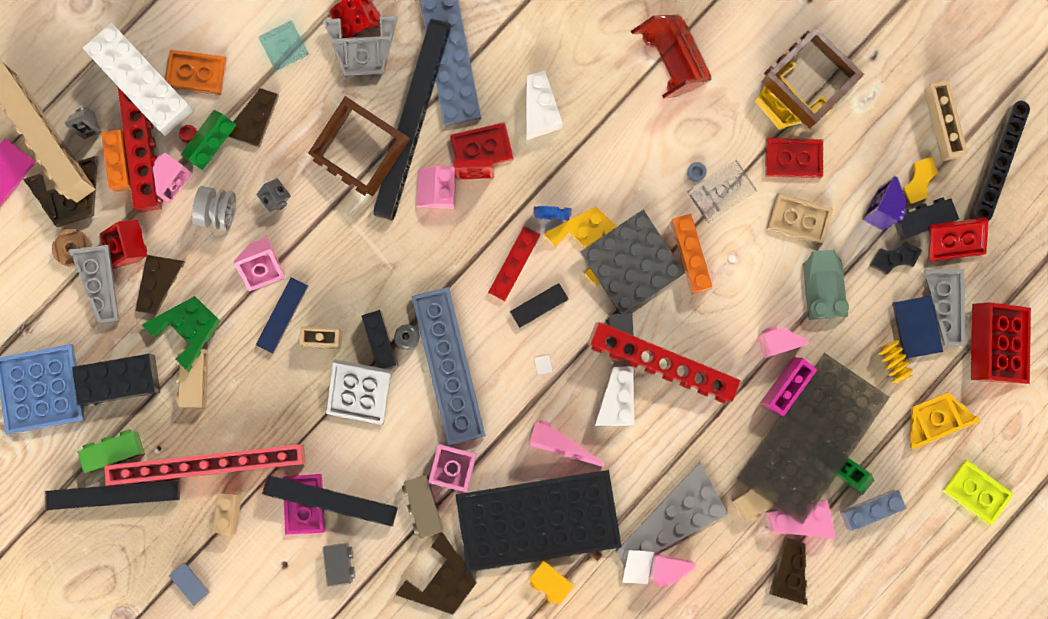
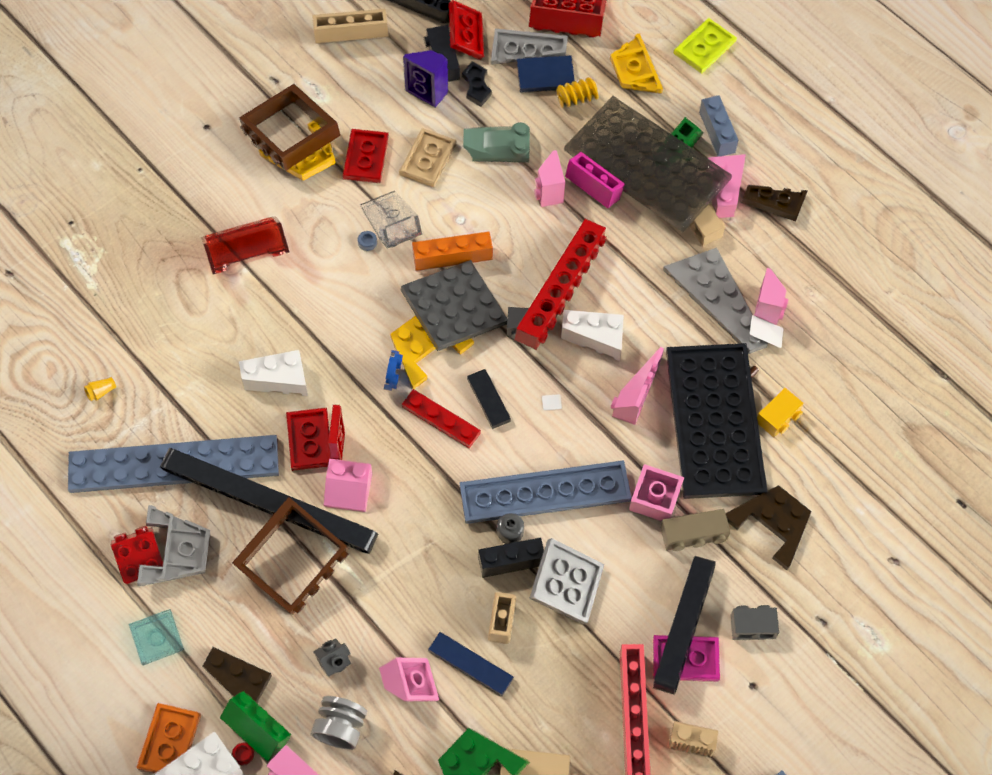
camera: 85 degrees left, 20 degrees down
yellow tile [902,156,939,205] -> none

